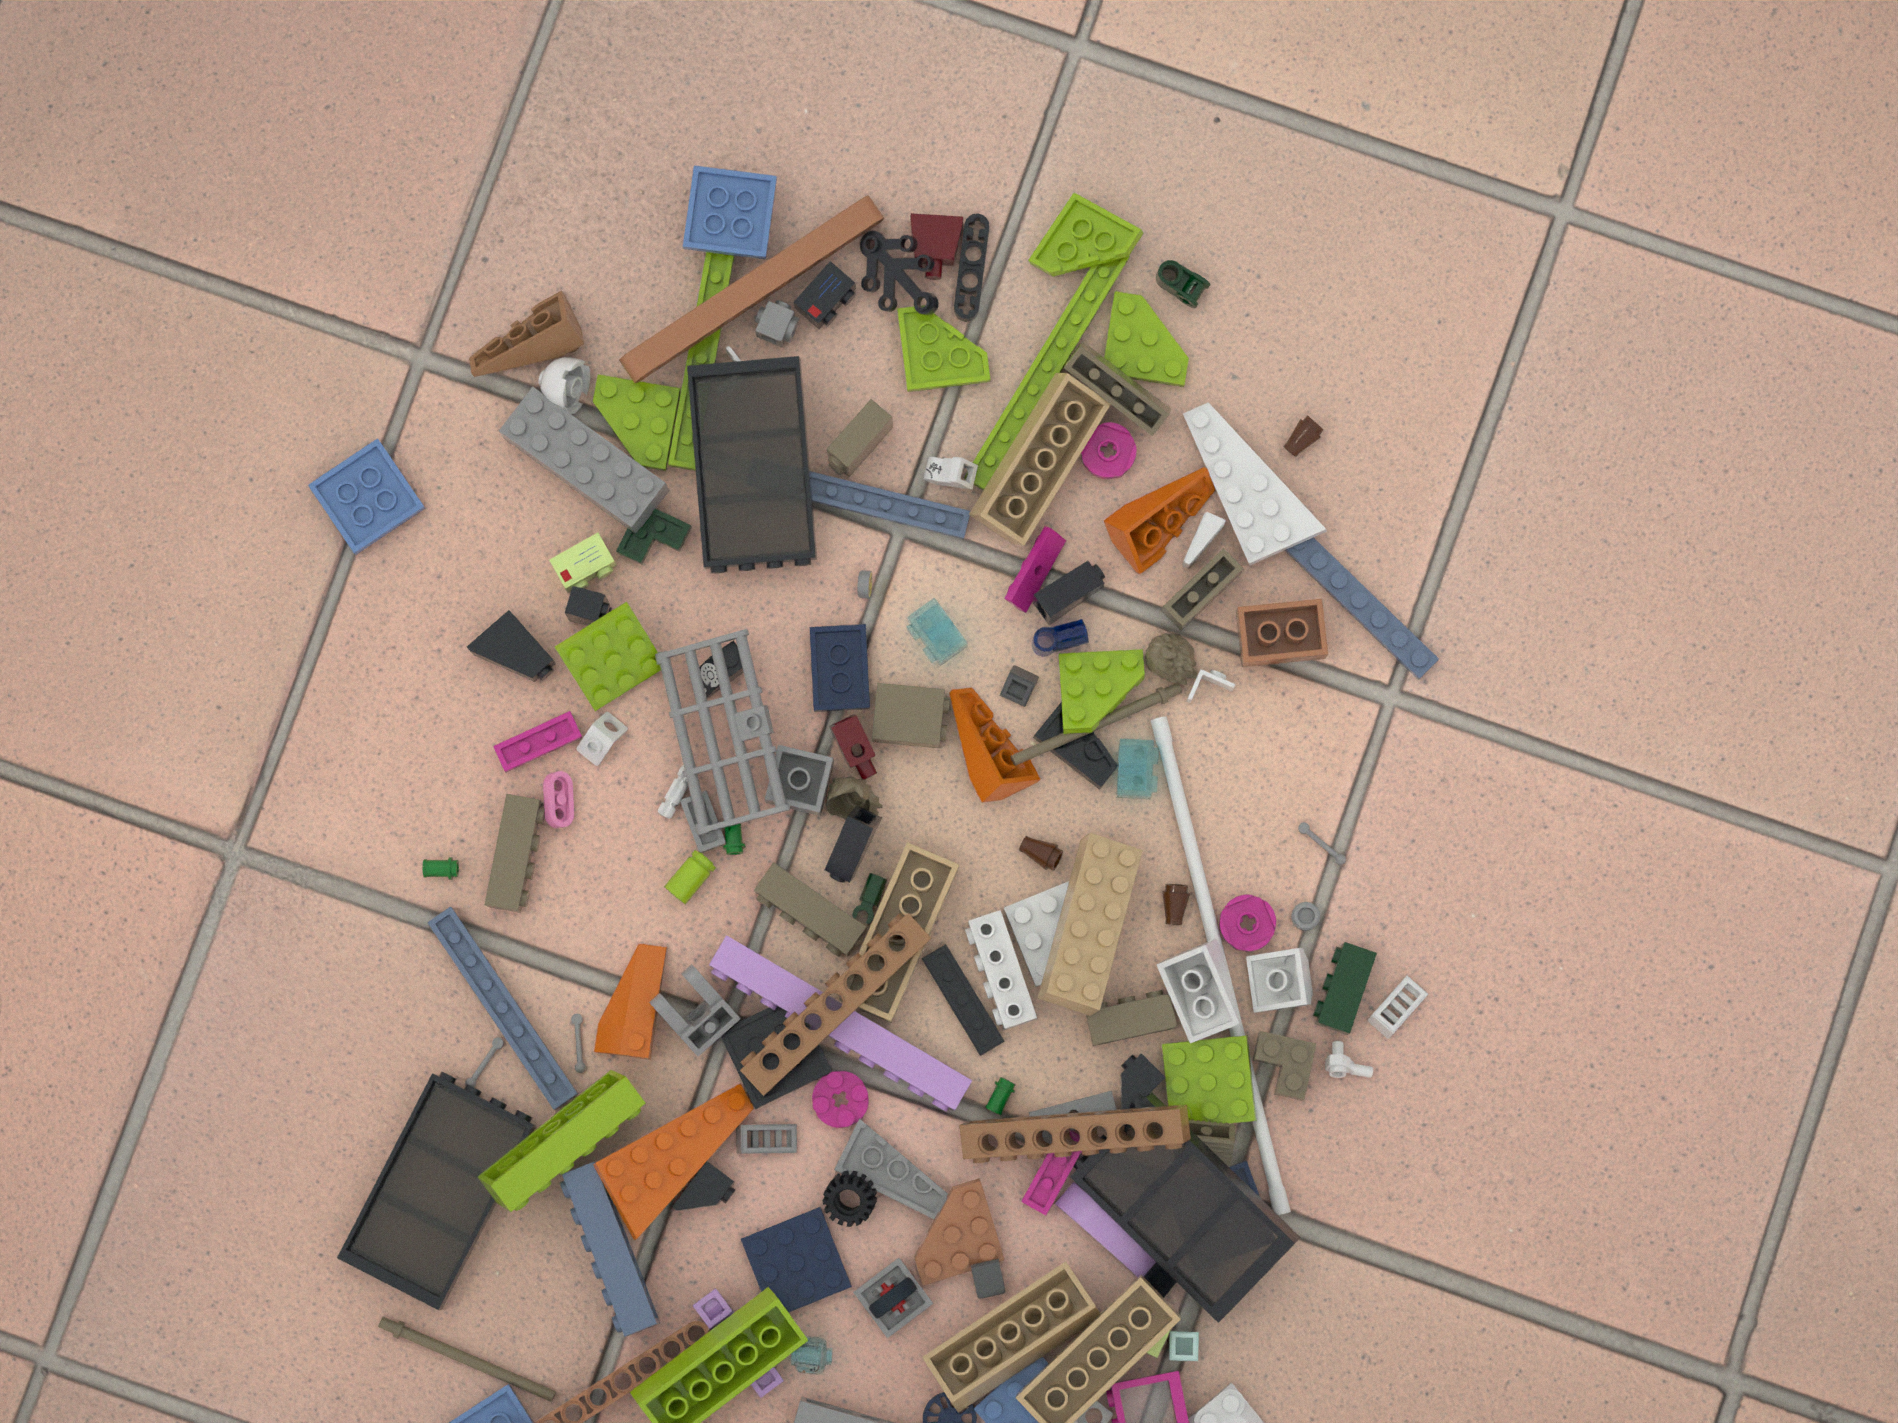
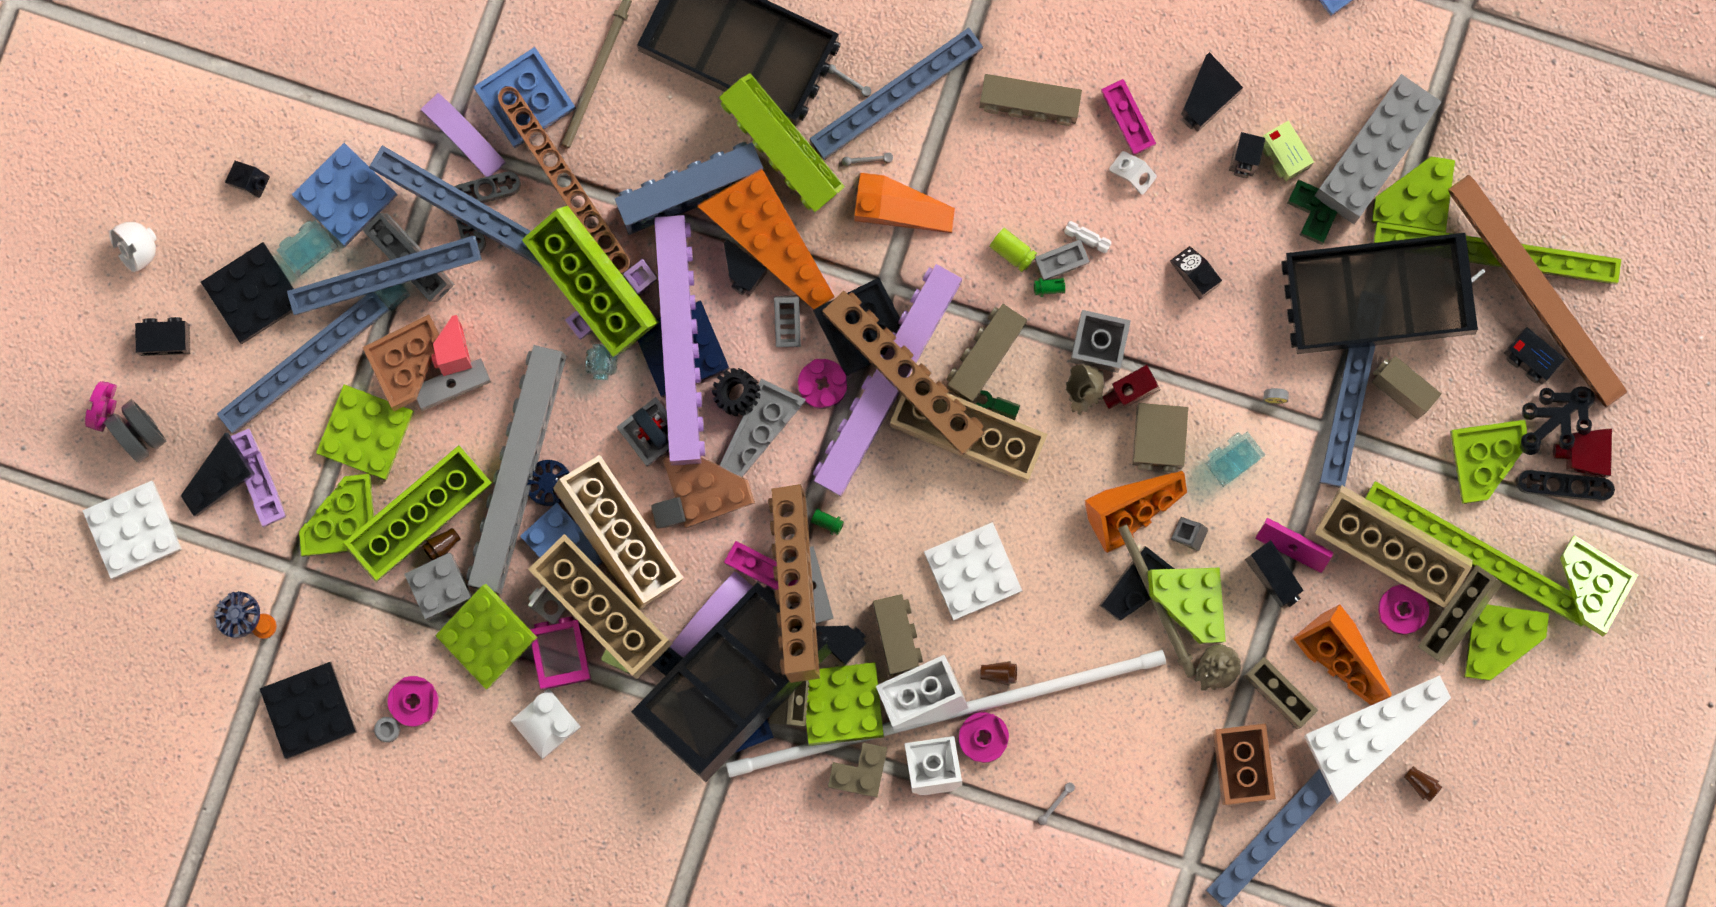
camera: 85 degrees right, 0 degrees up
green pin [422,857,459,880] -> none
medium nougat wedge [469,291,584,377] -> none
white cylinder [539,357,590,414] -> none
bright pink plate [543,771,574,828] -> none
lime plate [554,602,661,711] -> none
light grey brick [649,964,741,1057] -> none
light grey door [655,629,791,836] -> none
medium blue plate [683,166,777,260] -> none
light grey brick [755,300,800,347] -> none
dark blue plate [809,624,870,712] -> none
black slope [825,805,882,883] -> none
black tile [922,944,1005,1056] -> none
white leg [923,457,978,489] -> none
white brick [965,910,1037,1030] -> none
reddish brown cone [1019,836,1063,871] -> none
clear blue piece [1031,619,1089,657] -> none
tan brick [1037,833,1143,1016] -> none
clear light blue brick [1116,739,1159,799] -> none
dark green piece [1156,260,1211,308] -> none
light aqua brick [1169,1331,1199,1361] -> none
white slope [1182,512,1226,569] -> none
white bracket [1186,669,1235,703] -> none
light grey tile [1291,902,1320,931] -> none
dark green brick [1313,942,1377,1035] -> none
white piece [1325,1041,1373,1078] -> none
white slope [1368,976,1428,1039] -> none
none -> lavender brick [654,215,705,465]

